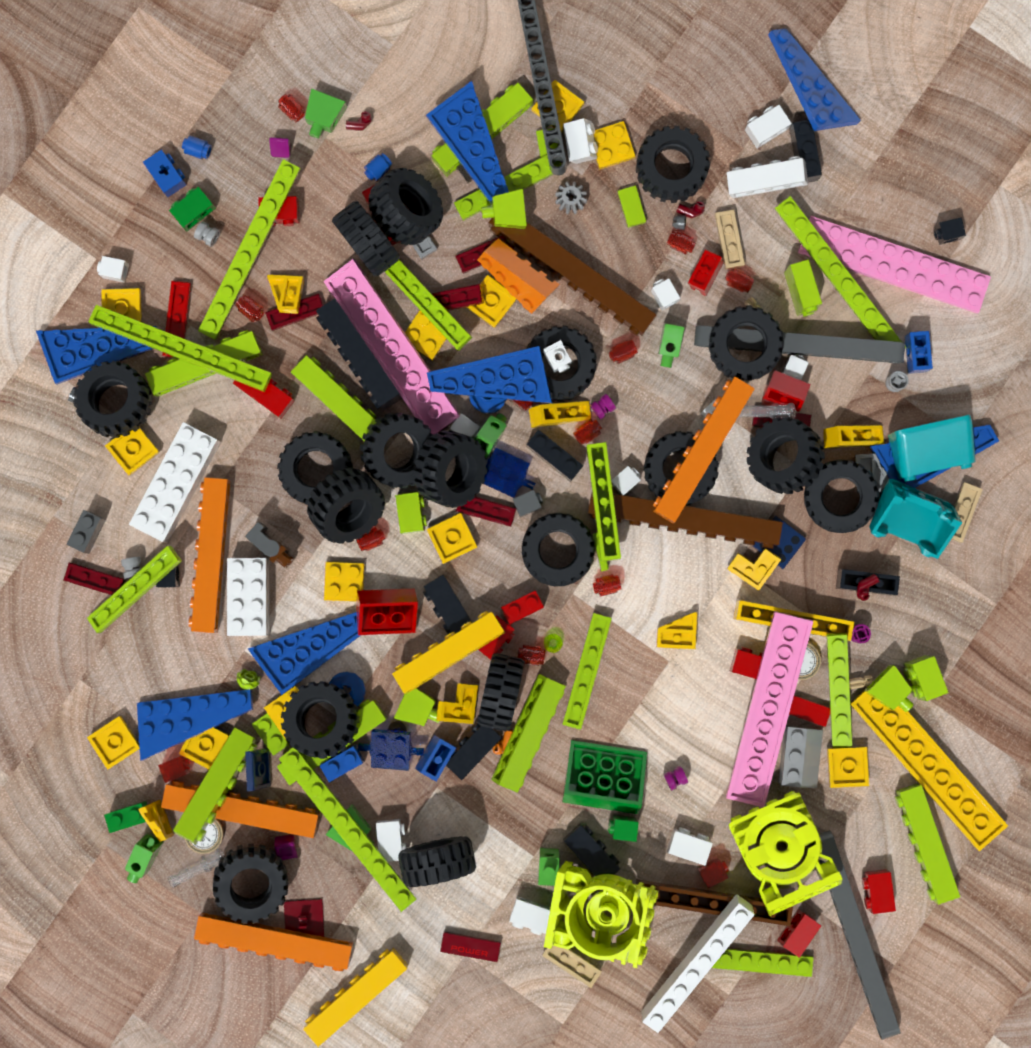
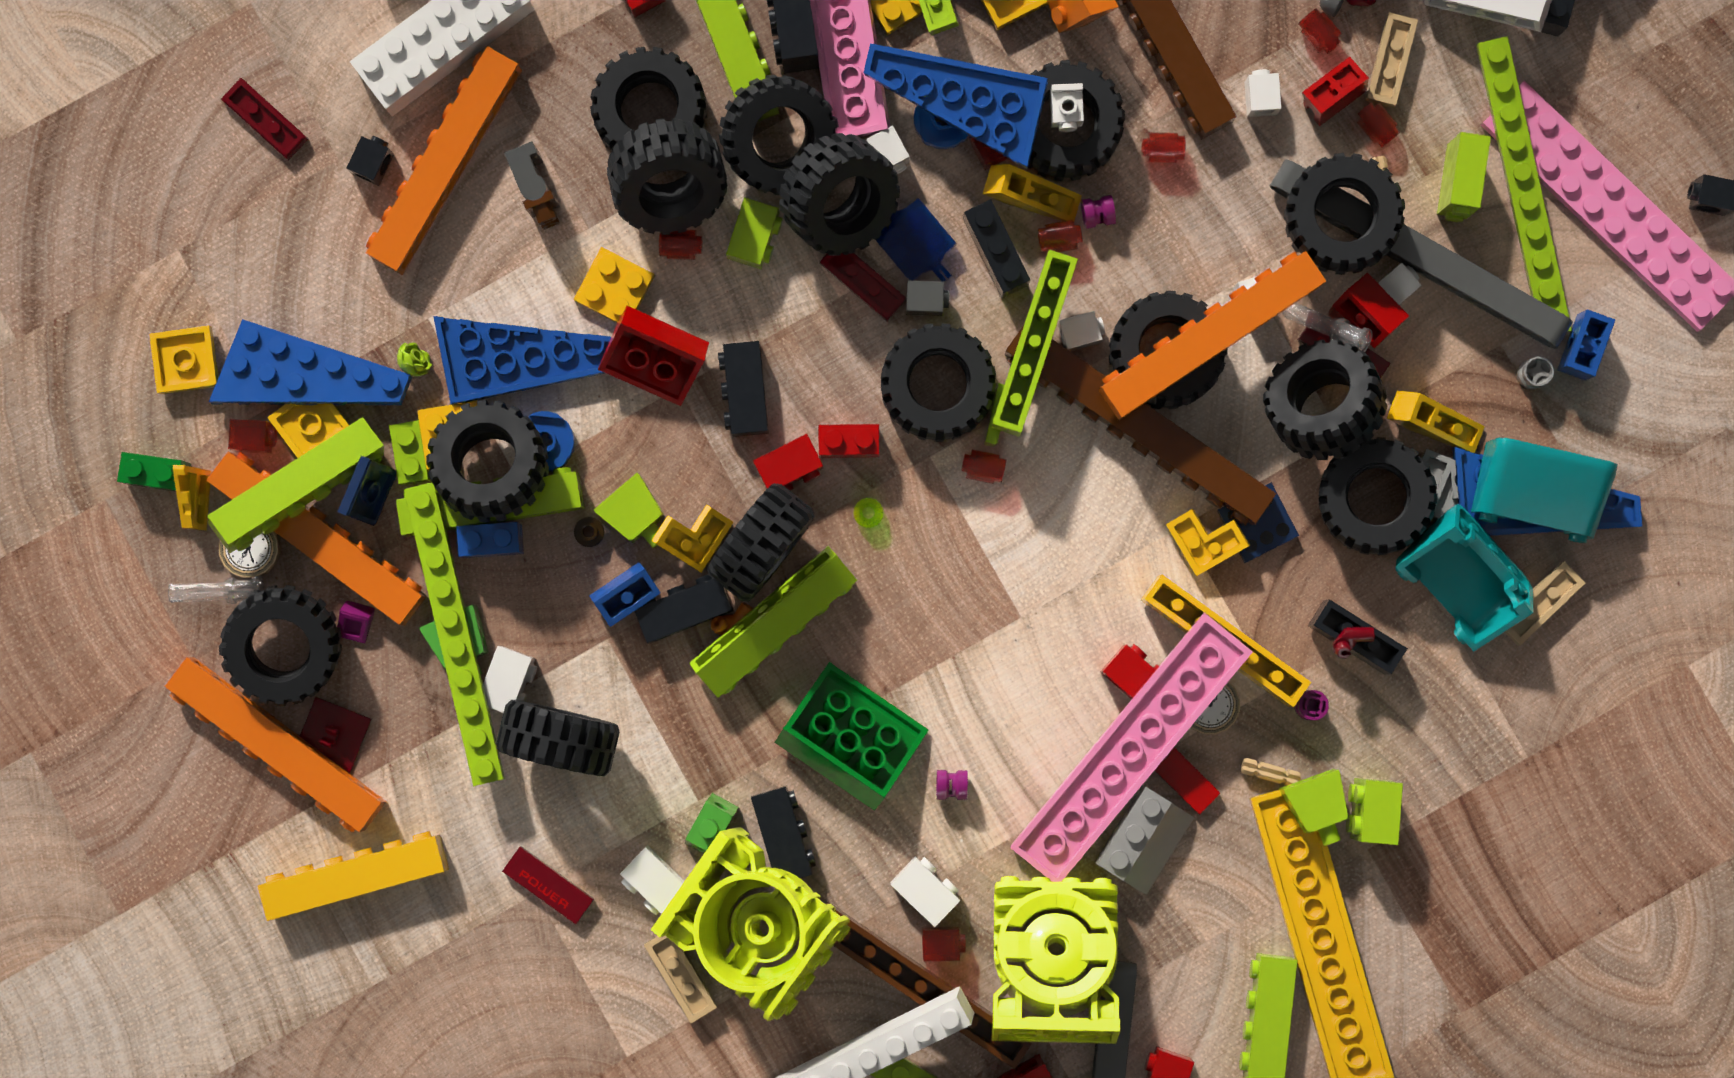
camera: 25 degrees right, 0 degrees up
dark grey brick [66,510,106,554] -> none
lime plate [87,546,182,633] -> none
light grey wheel [121,557,141,579] -> none
bright green torso [125,834,164,883] -> none
white brick [227,558,269,636] -> none
clear blue plate [358,729,424,771] -> none
yellow brick [392,611,505,694] -> none
yellow plate [426,513,478,564] -> none
bright green torso [475,413,507,459] -> none
clear red brick [517,644,546,666] -> none
lime plate [562,613,612,730] -> none
green brick [608,815,639,842] -> none
yellow wing [656,612,697,650] -> none
bright green torso [658,324,684,368] -> none
lime plate [826,633,852,748] -> none
yellow plate [827,747,869,788] -> none

